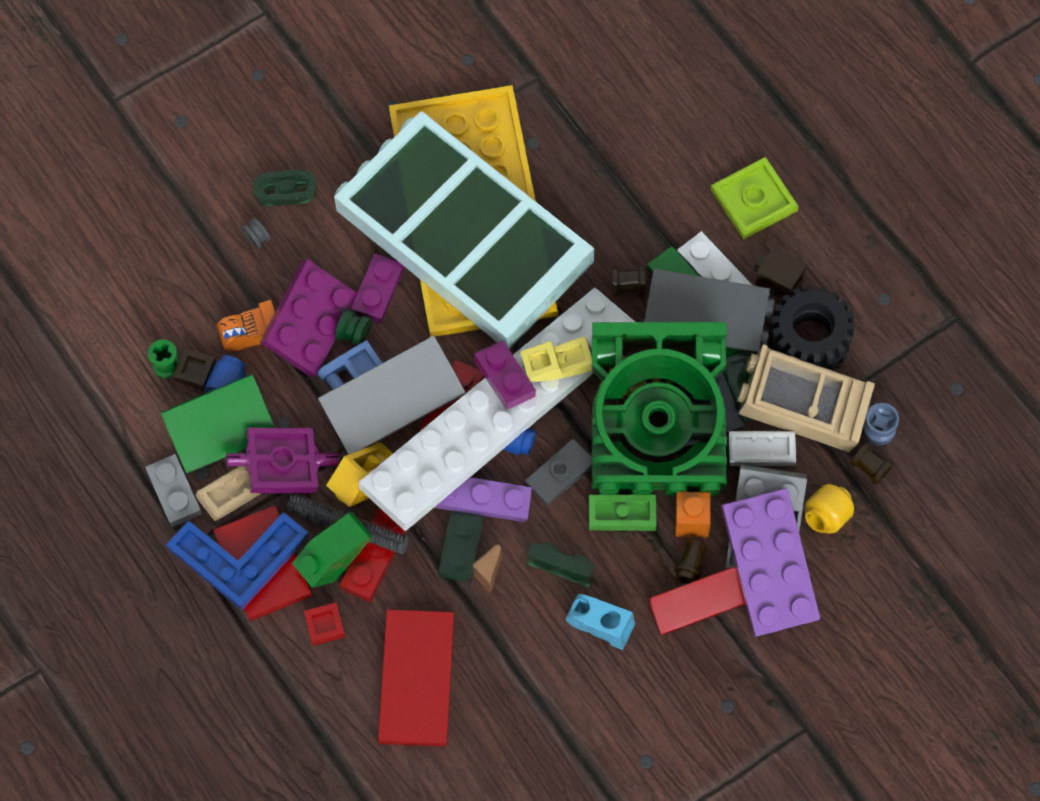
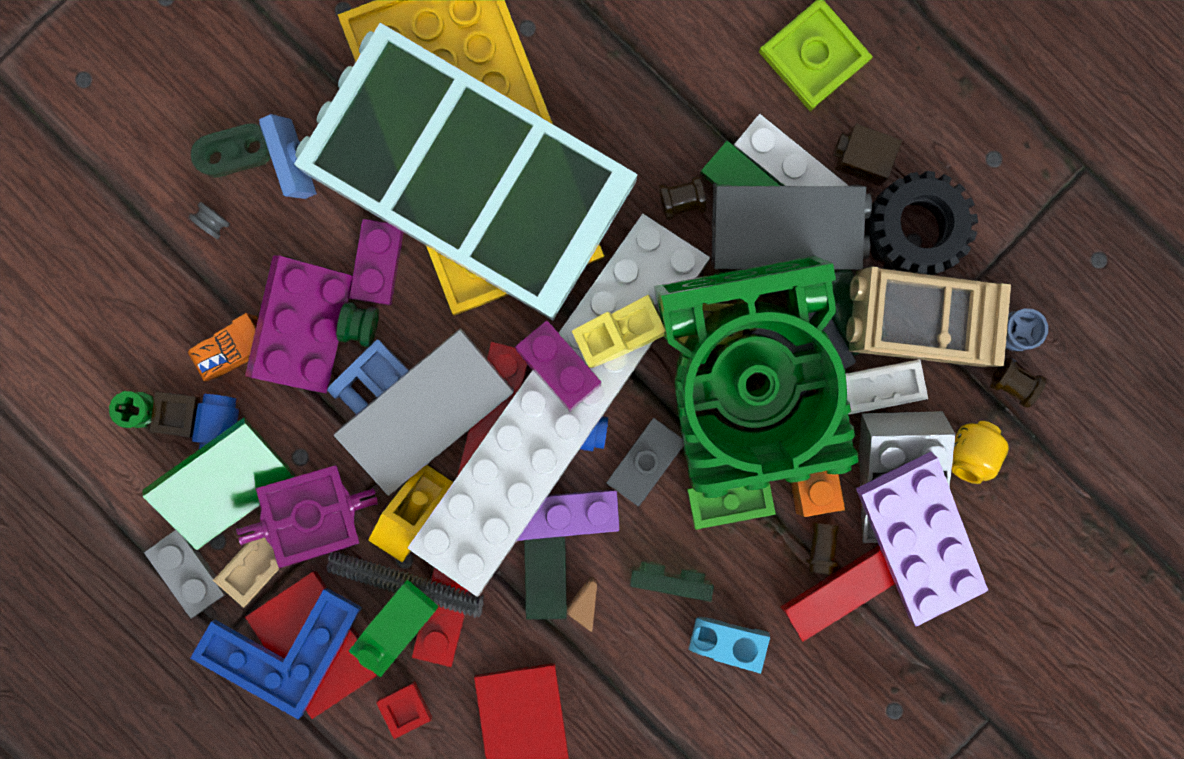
camera: 15 degrees left, 20 degrees up
none -> medium blue plate [259,114,317,199]

